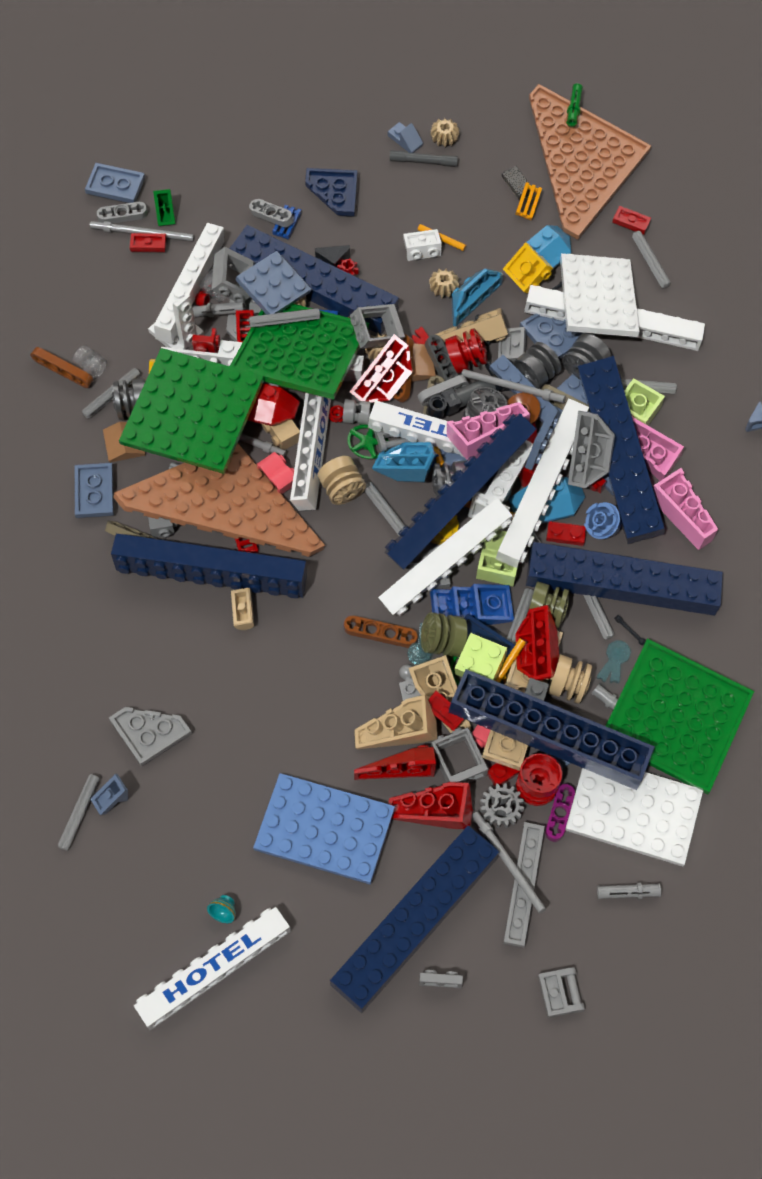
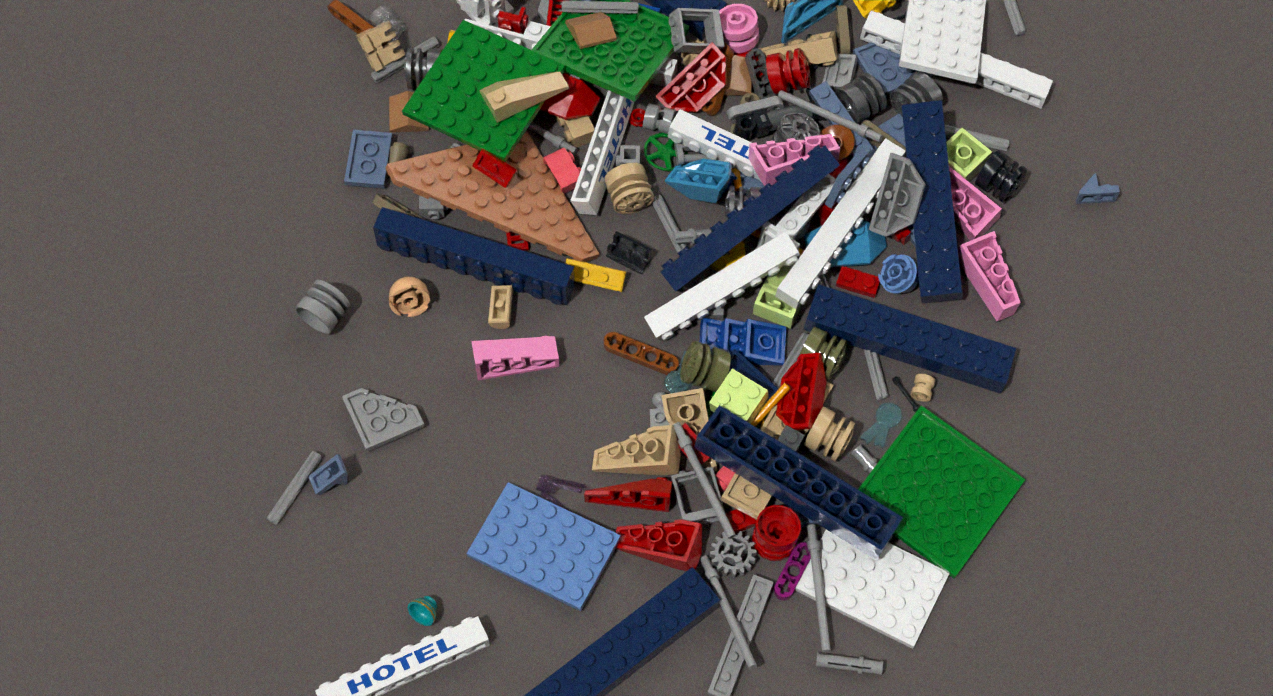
camera: 10 degrees right, 0 degrees up
none -> light grey wheel [295,280,350,334]
none -> tan legs [356,21,405,72]
none -> dark tan cone [389,142,409,163]
none -> light nougat cylinder [389,277,430,317]
none -> bright pink wedge [471,336,559,381]
none -> red plate [472,148,517,188]
none -> tan wedge [480,71,569,123]
none -> clear purple plant [536,475,586,511]
none -> medium nougat slope [565,12,617,49]
none -> yellow tile [566,258,627,292]
none -> black hinge [606,231,652,275]
none -> light grey brick [616,145,640,167]
none -> light grey axle [672,228,711,244]
none -> light grey bar [673,422,736,539]
none -> bright pink wheel [719,4,759,53]
none -> light grey bar [807,524,831,652]
none -> dark tan beam [835,5,850,54]
none -> tan wheel [910,374,935,402]
none -> black wheel [975,150,1027,204]

